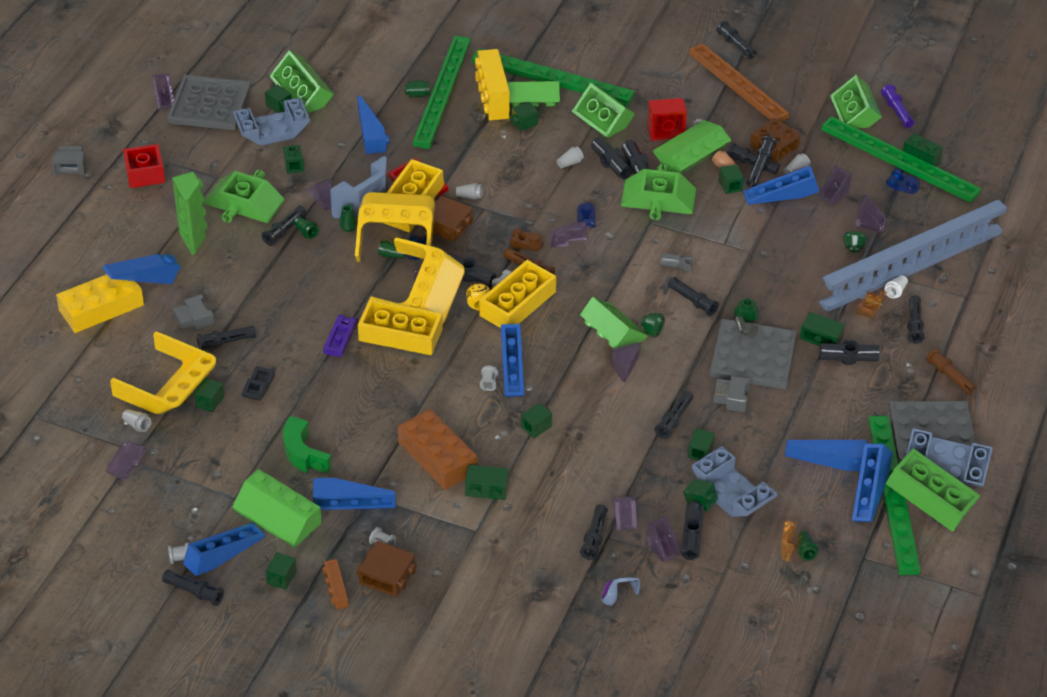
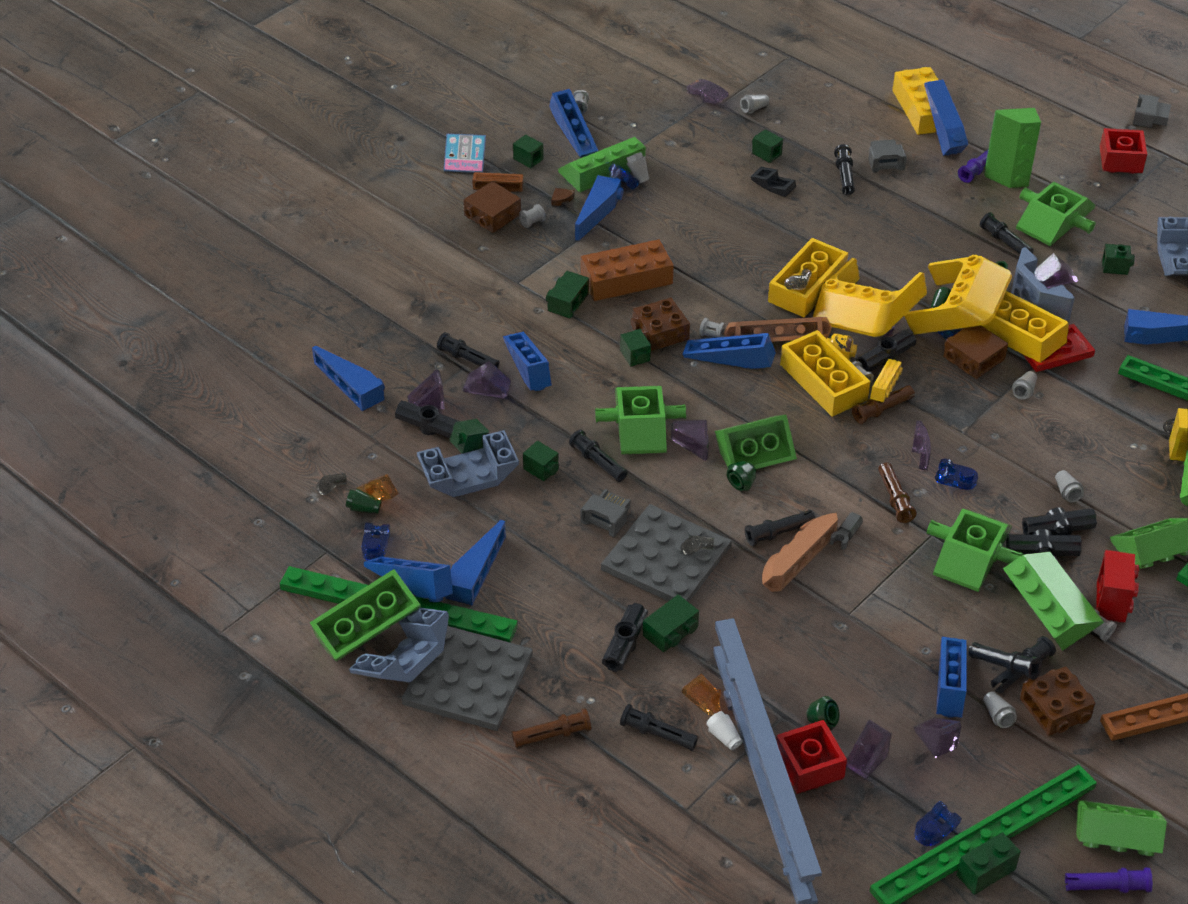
camera: 110 degrees right, 0 degrees up
yellow windscreen [110,331,216,414] -> none
black pin [162,569,224,606] -> none
green arch [283,416,332,473] -> none
dark green cone [294,217,319,239] -> none
dark purple plate [323,314,358,357] -> none
reddish brown plate [509,228,543,251] -> none
dark green brick [510,102,538,131] -> none
sand blue piece [601,577,641,606] -> none
nougat cone [712,150,739,168] -> none
dark green brick [719,164,744,194] -> none
dark green cone [734,298,759,323] -> none
none -> blue slope [312,346,385,411]
none -> clear blue plate [361,523,390,561]
none -> piece [444,134,486,173]
none -> blue slope [503,332,552,391]
none -> reddish brown tile [551,188,575,206]
none -> bright green slope [595,386,686,454]
none -> clear blue plate [608,163,639,190]
none -> light grey cone [627,152,650,183]
none -> reddish brown brick [630,297,690,351]
none -> nougat brick [723,317,832,342]
none -> nougat brick [762,513,838,592]
none -> red brick [776,720,847,794]
none -> clear smoke arm [784,269,812,290]
none -> yellow piece [870,359,903,402]
none -> reddish brown pin [878,462,917,523]
none -> dark purple pin [958,150,988,183]

